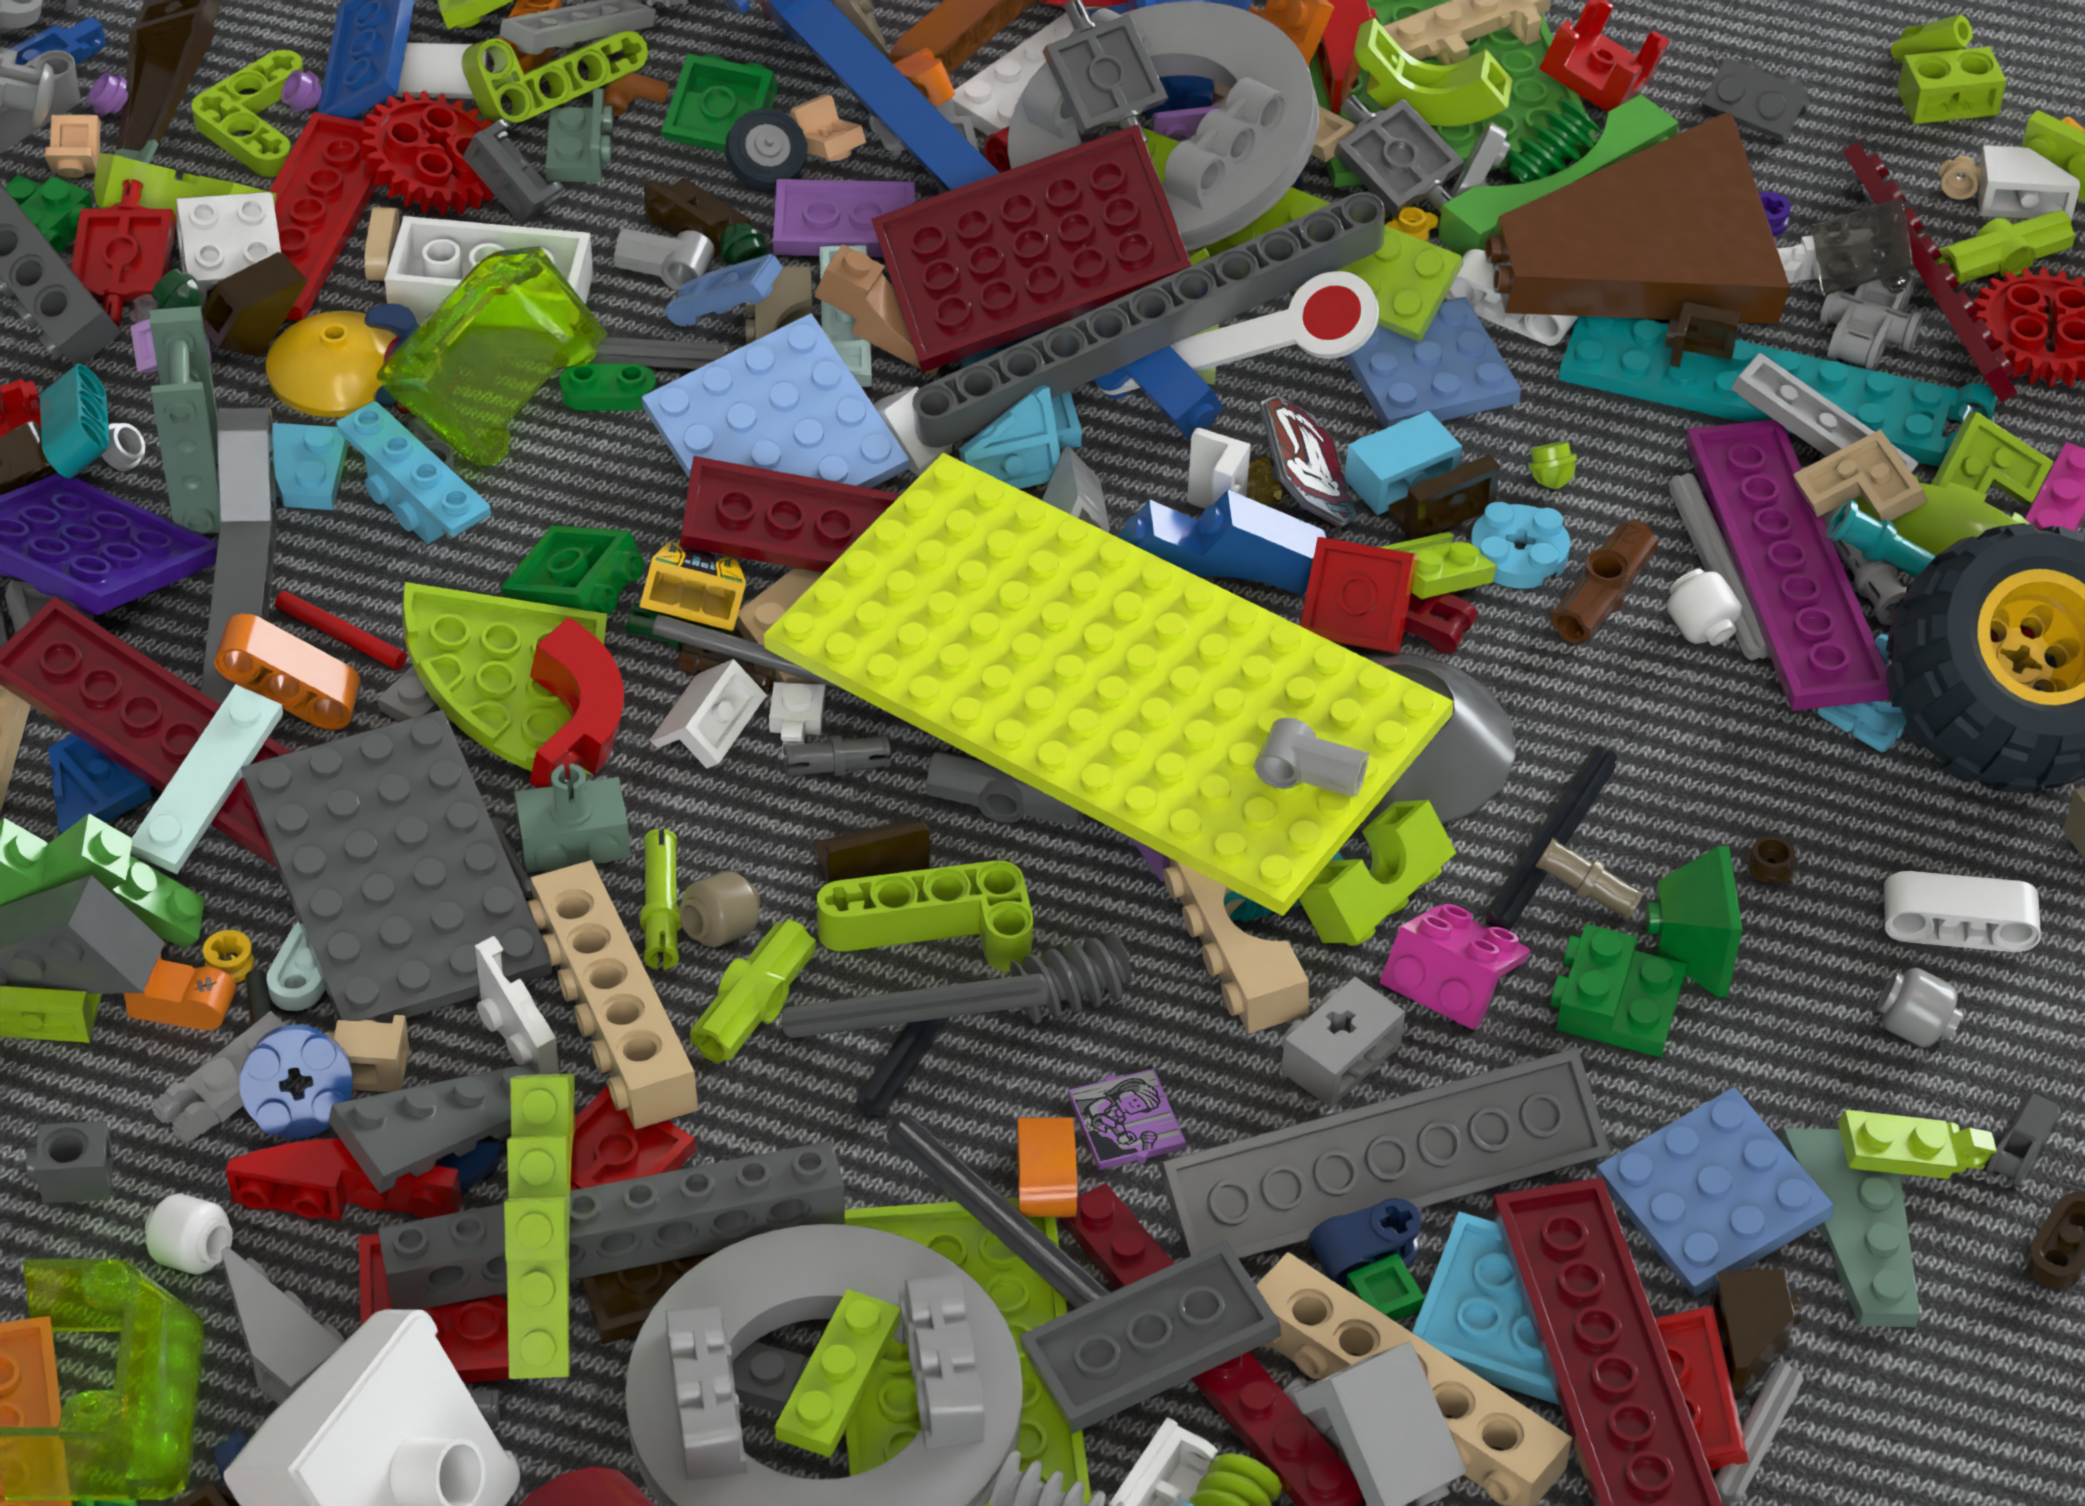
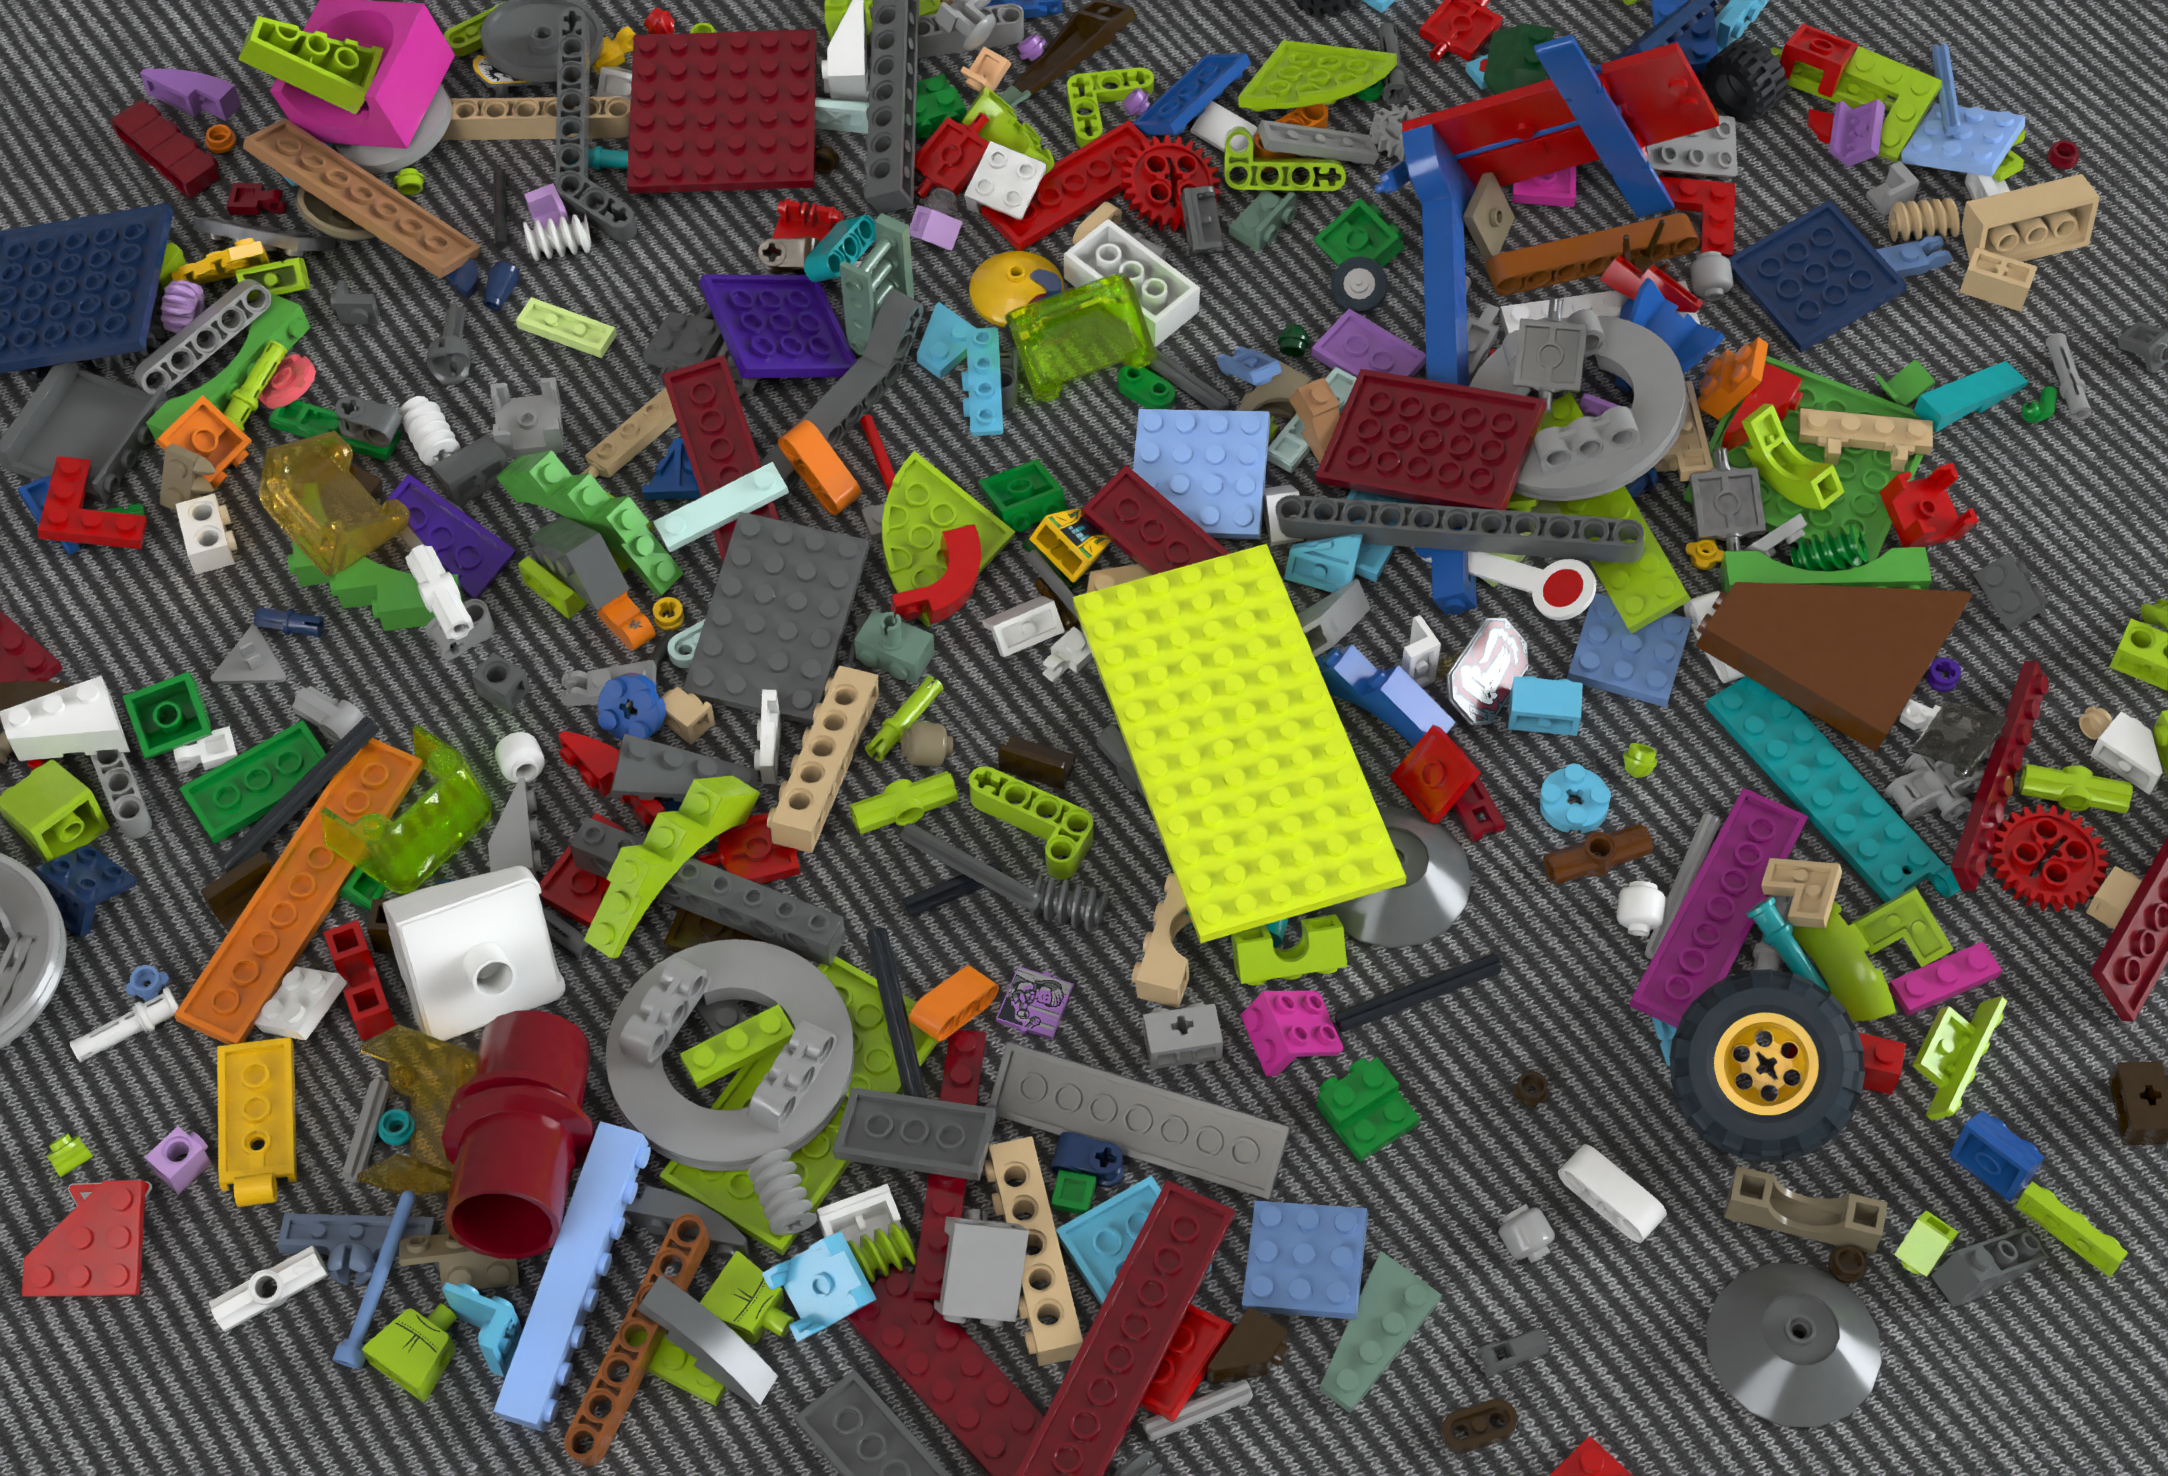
camera: 40 degrees right, 10 degrees up
dark green plate [151,269,202,309] -> none
dark brown slope [201,252,308,358] -> none
dark orange arm [604,72,669,116] -> none
light grey piece [614,228,715,292] -> none
dark brown bracket [644,177,750,260] -> none
dark grey pin [783,734,891,778] -> none
light nougat bracket [791,94,866,161] -> none
orange leg [893,48,956,107] -> none
light grey piece [1254,717,1369,797] -> none
lime plate [1380,532,1497,599] -> none
dark brown bracket [1388,454,1501,540] -> none
dark tan pin [1535,837,1645,921] -> none
green slope [1645,846,1743,997] -> none
dark brown bracket [1665,302,1741,368] -> none
light grey plate [1731,353,1919,473] -> none
lime hinge [1838,1110,1996,1179] -> none

